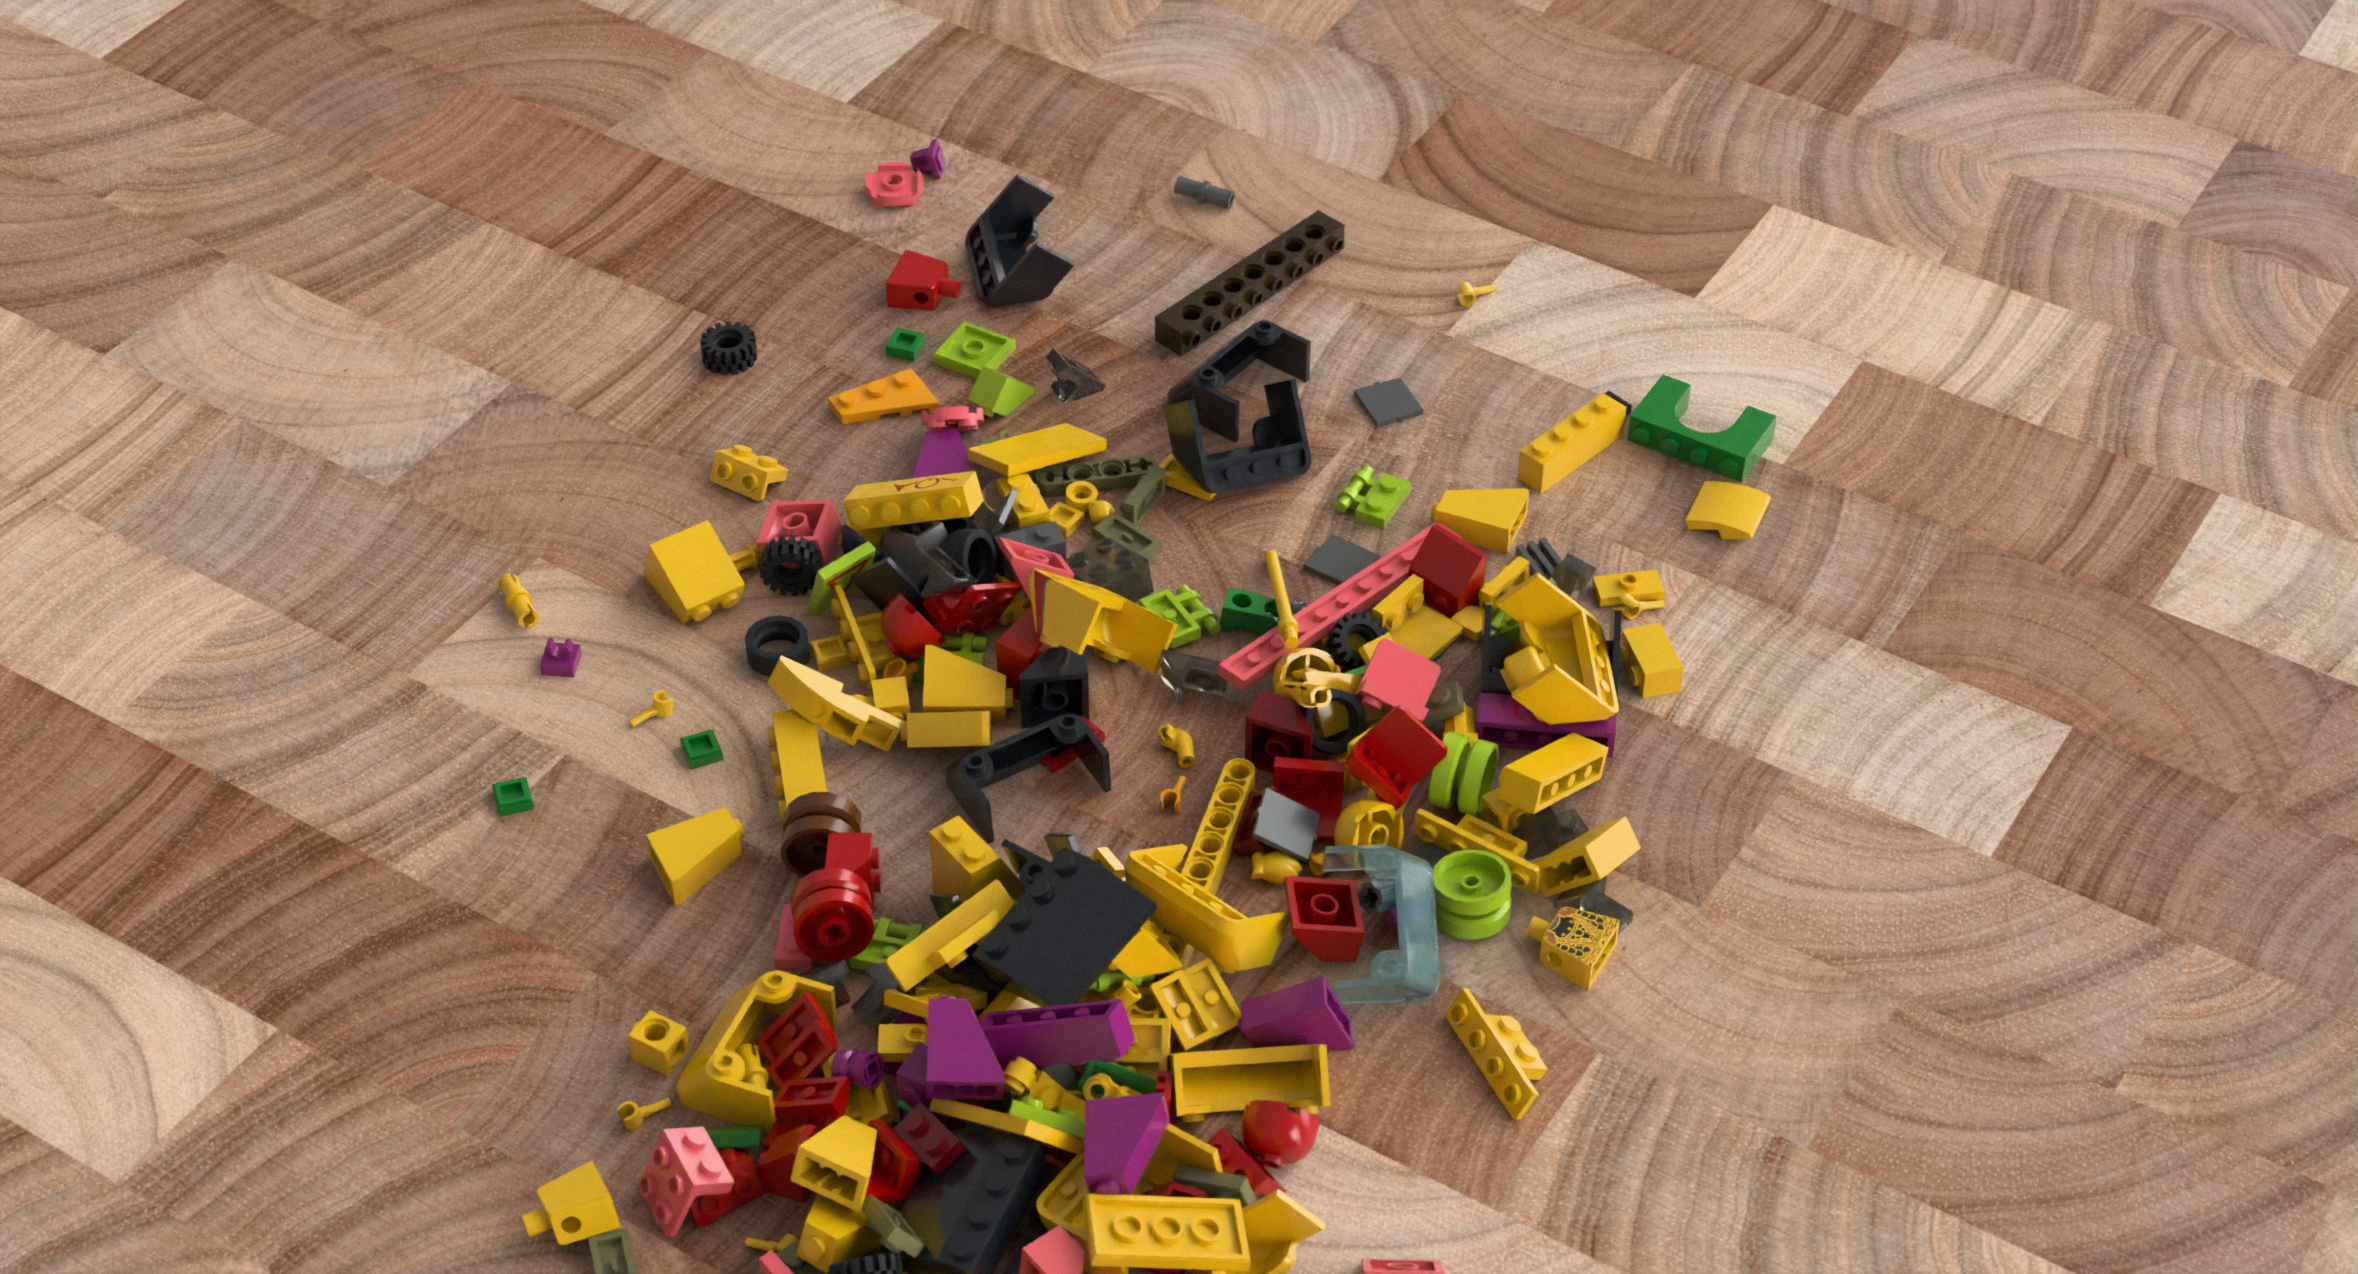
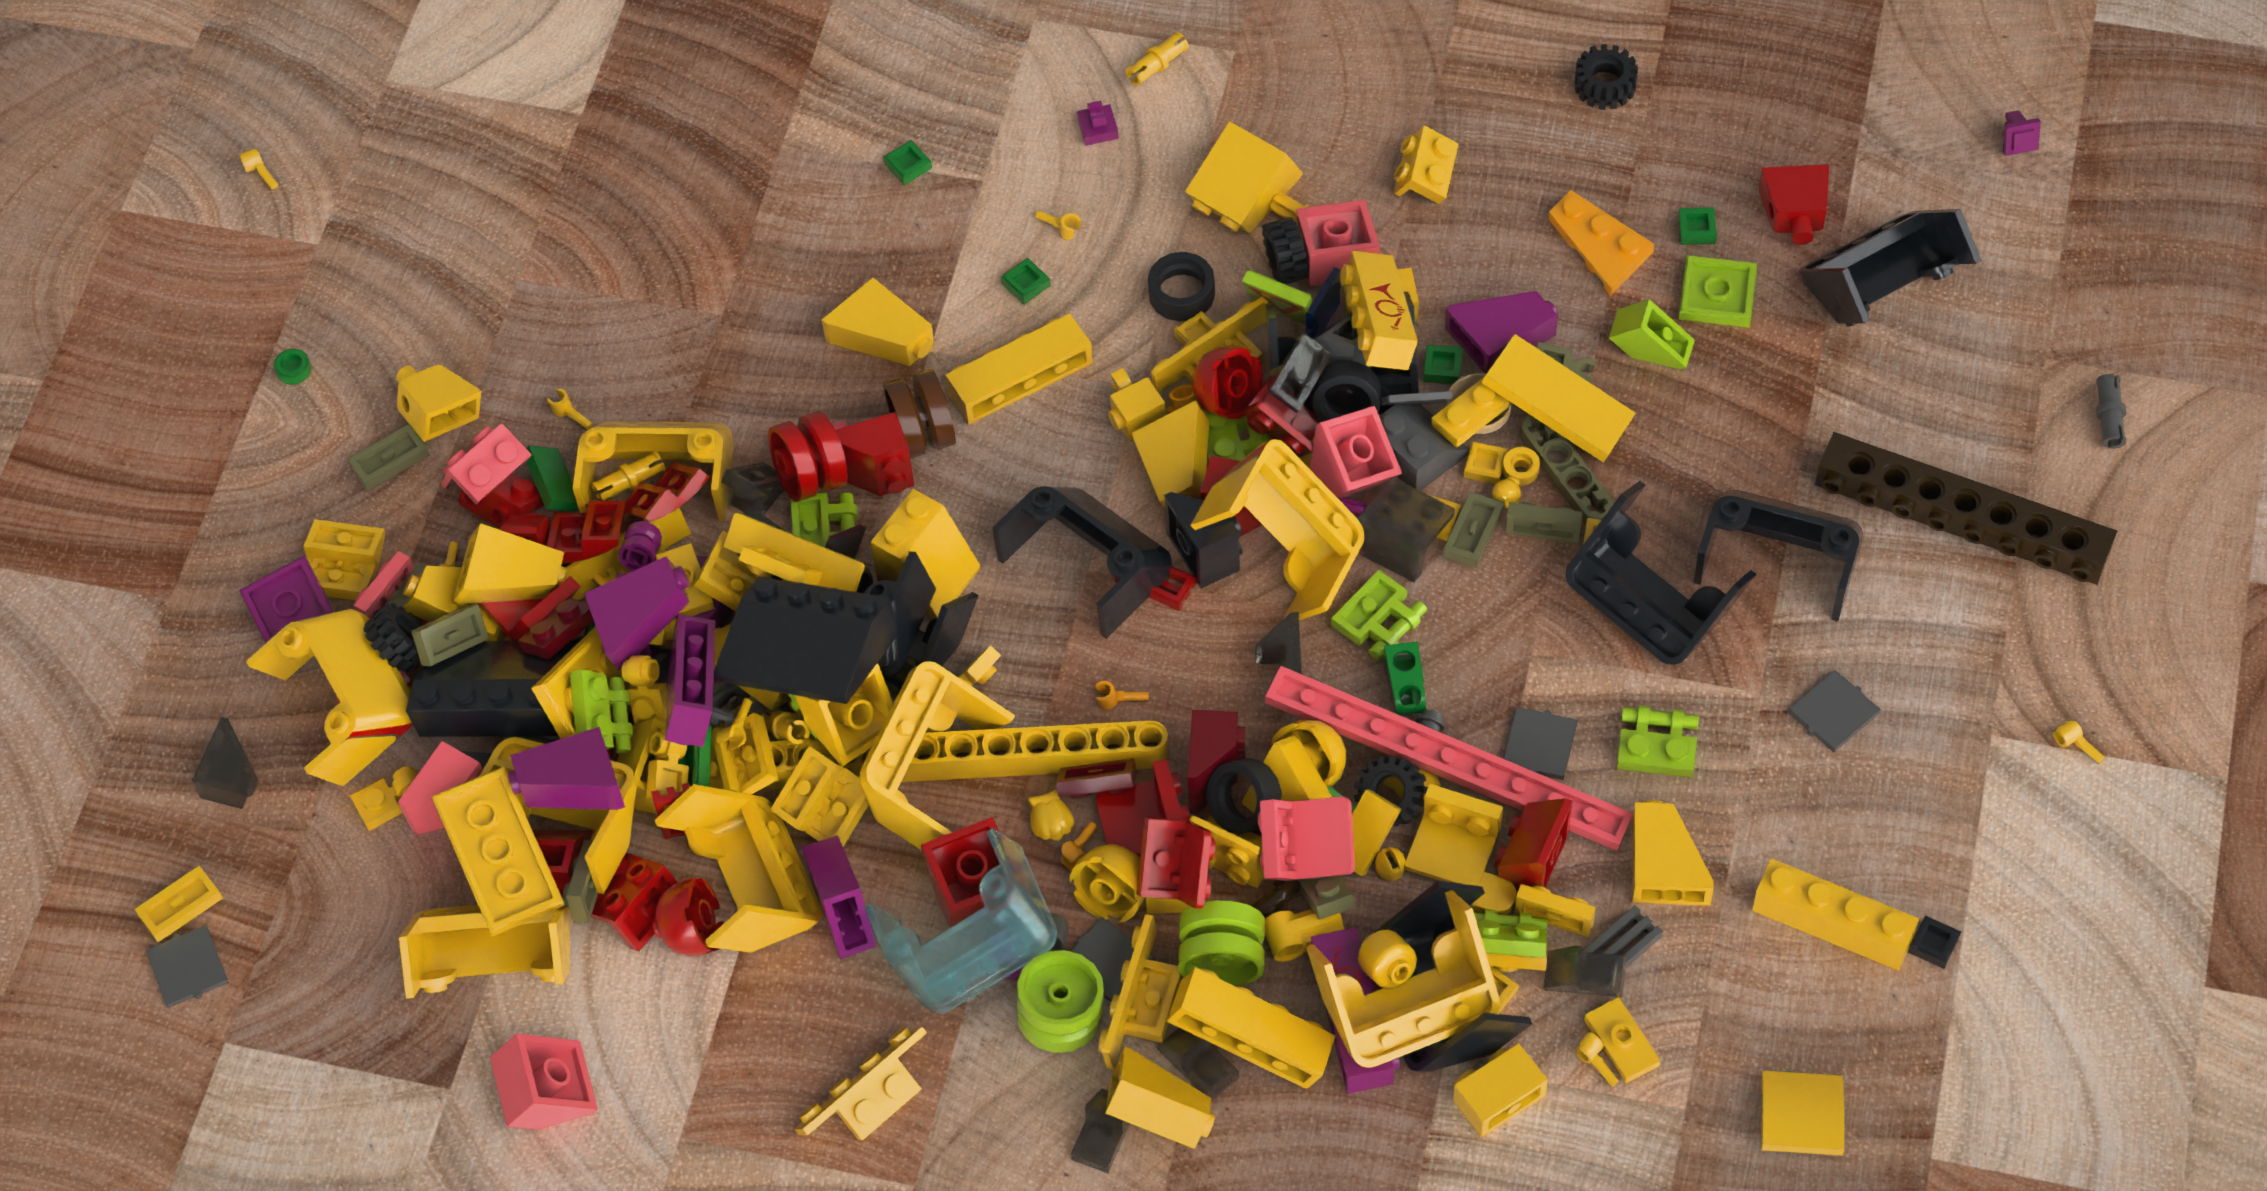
camera: 75 degrees right, 15 degrees up
yellow brick [628,1010,690,1076] -> none
yellow slope [767,655,902,752] -> none
coral plate [865,162,923,208] -> none
yellow slope [901,711,992,748] -> none
coral plate [920,406,984,432] -> none
clear smoke slope [1046,348,1106,403] -> none
yellow arm [1157,724,1195,768] -> none
piece [1251,788,1320,863] -> none
yellow bar [1265,550,1299,649] -> none
yellow pin [1275,680,1332,708] -> none
yellow torso [1526,906,1620,990] -> none
green arch [1627,374,1777,482] -> none

